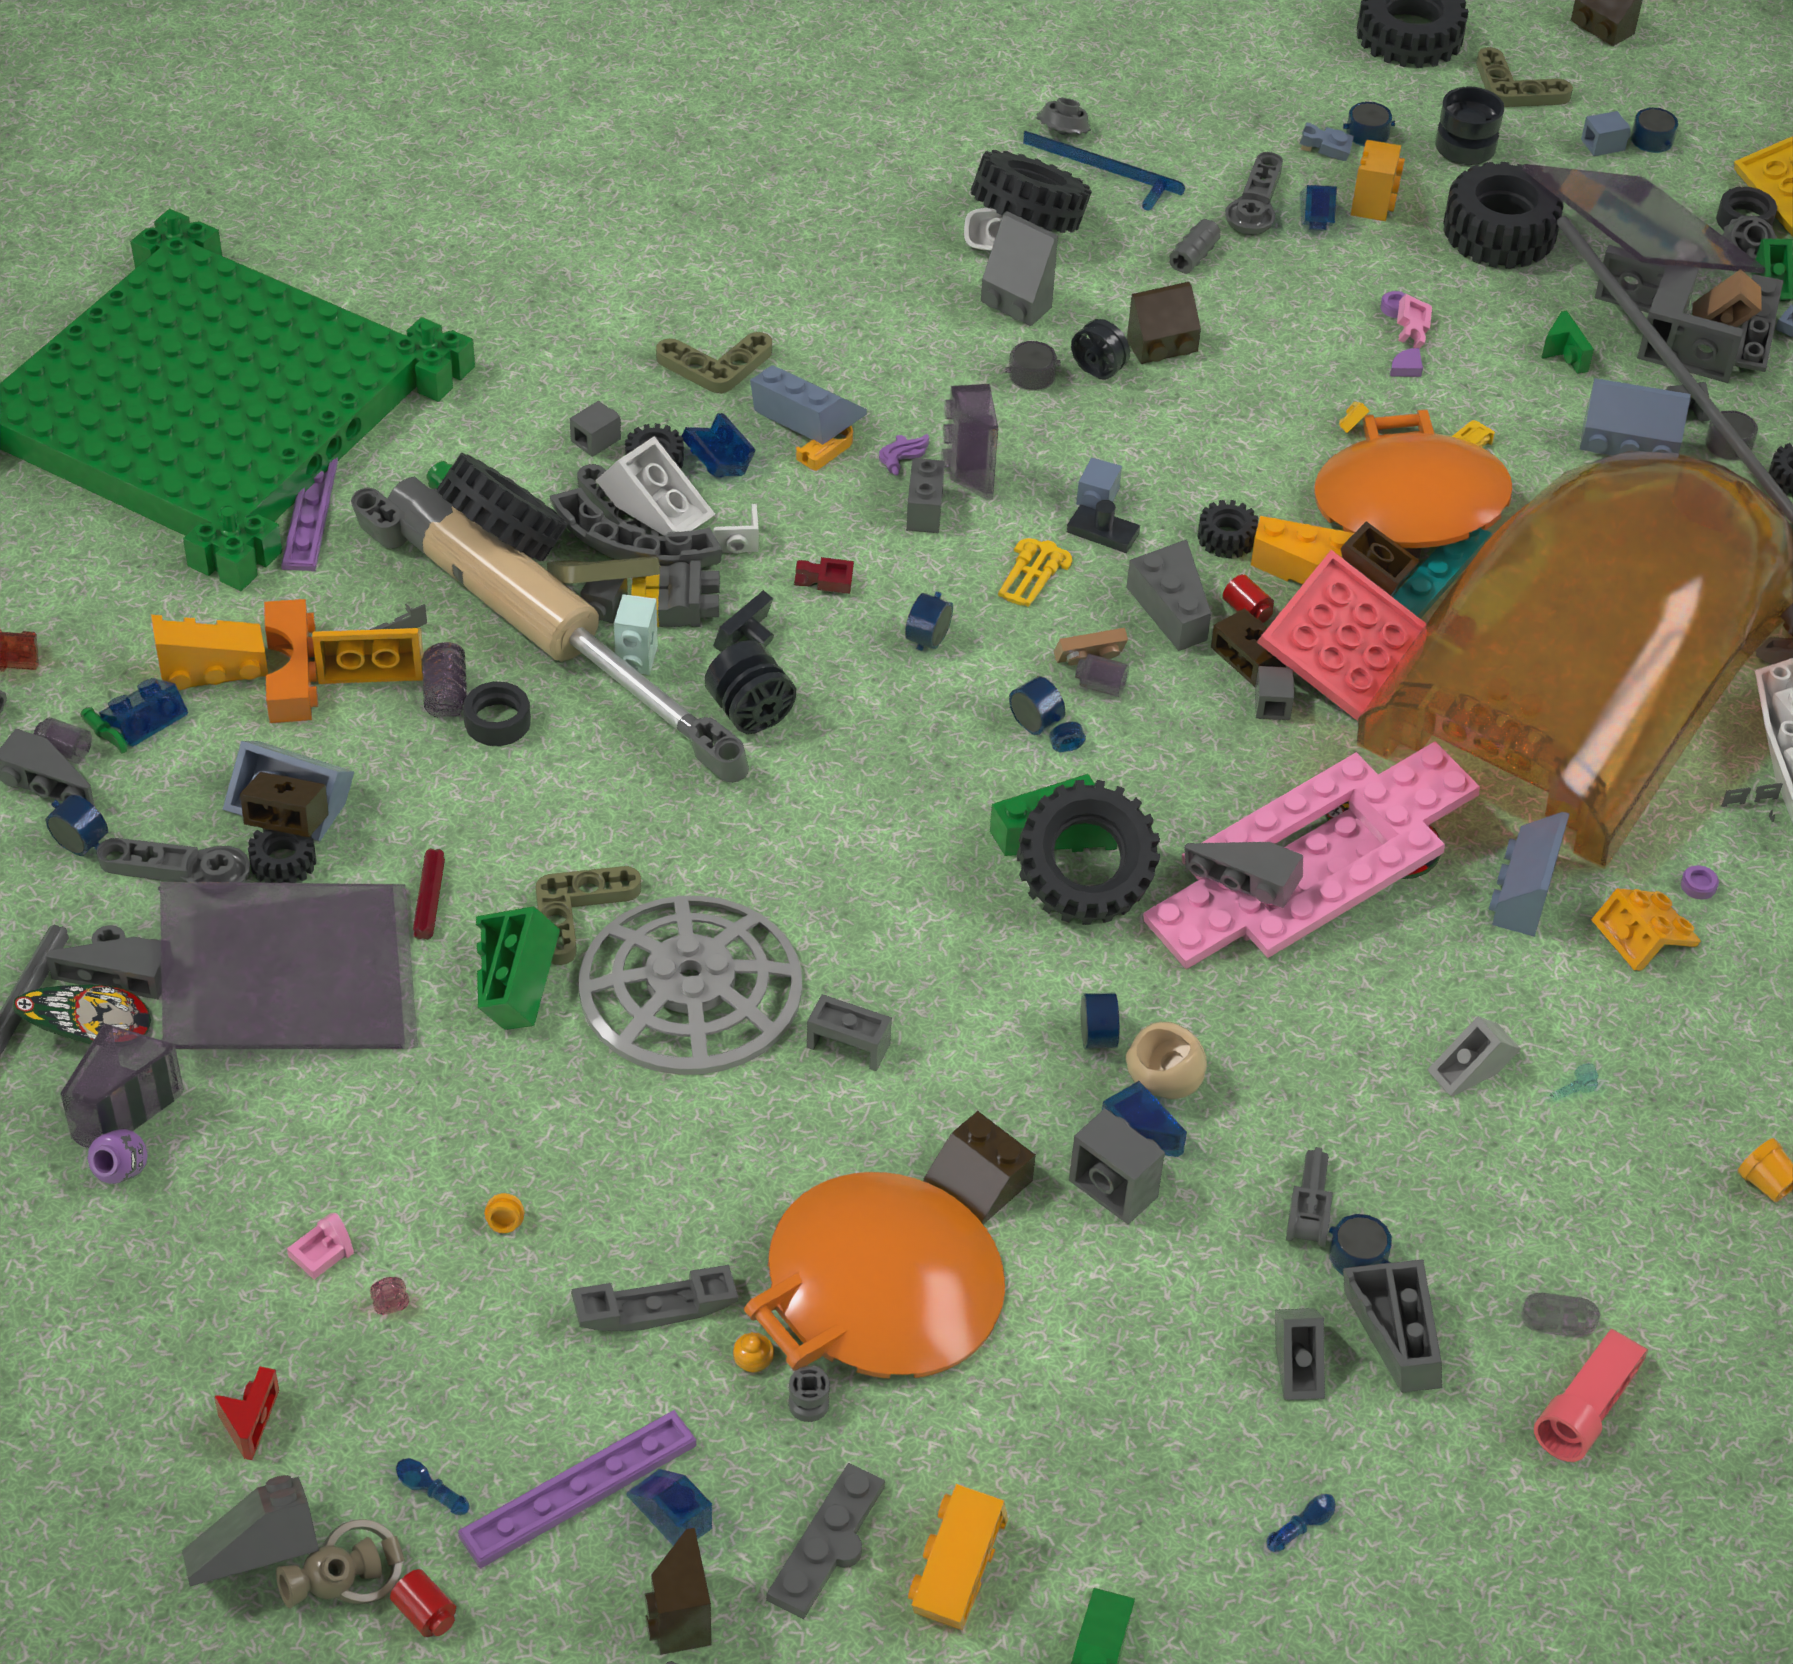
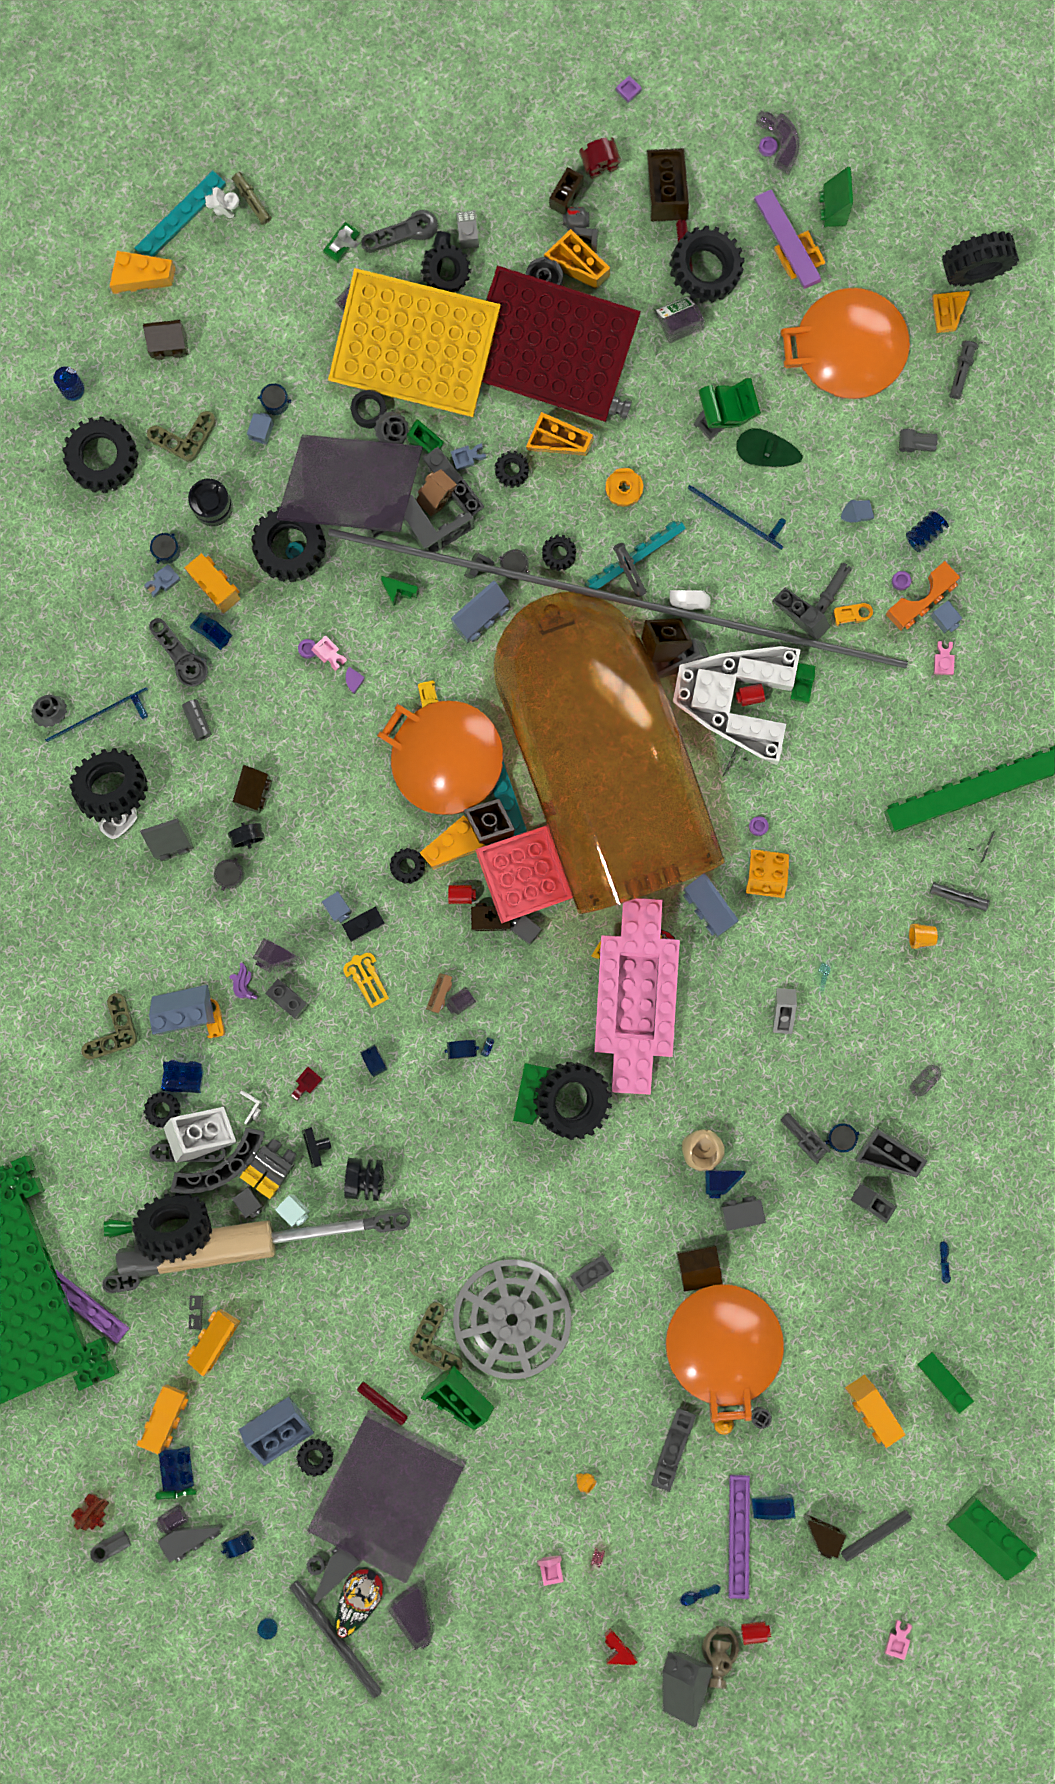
camera: 45 degrees left, 35 degrees up
medium lavender head [87,1129,148,1184] -> none
dark grey beam [96,838,250,896] -> none
dark brown brick [240,772,329,837] -> none
orange arch [264,599,318,723] -> none
piece [422,642,467,718] -> none
black tyre [463,681,531,746] -> none
olive beam [547,557,660,583] -> none
dark grey brick [570,400,621,457] -> none
dark grey hinge [766,1463,885,1619] -> none
clear blue piece [1080,992,1120,1050] -> none
dark grey wedge [1126,539,1211,651] -> none
dark grey slope [1184,842,1303,908] -> none
yellow tile [1339,401,1370,433] -> none
coral beam [1534,1329,1648,1462] -> none

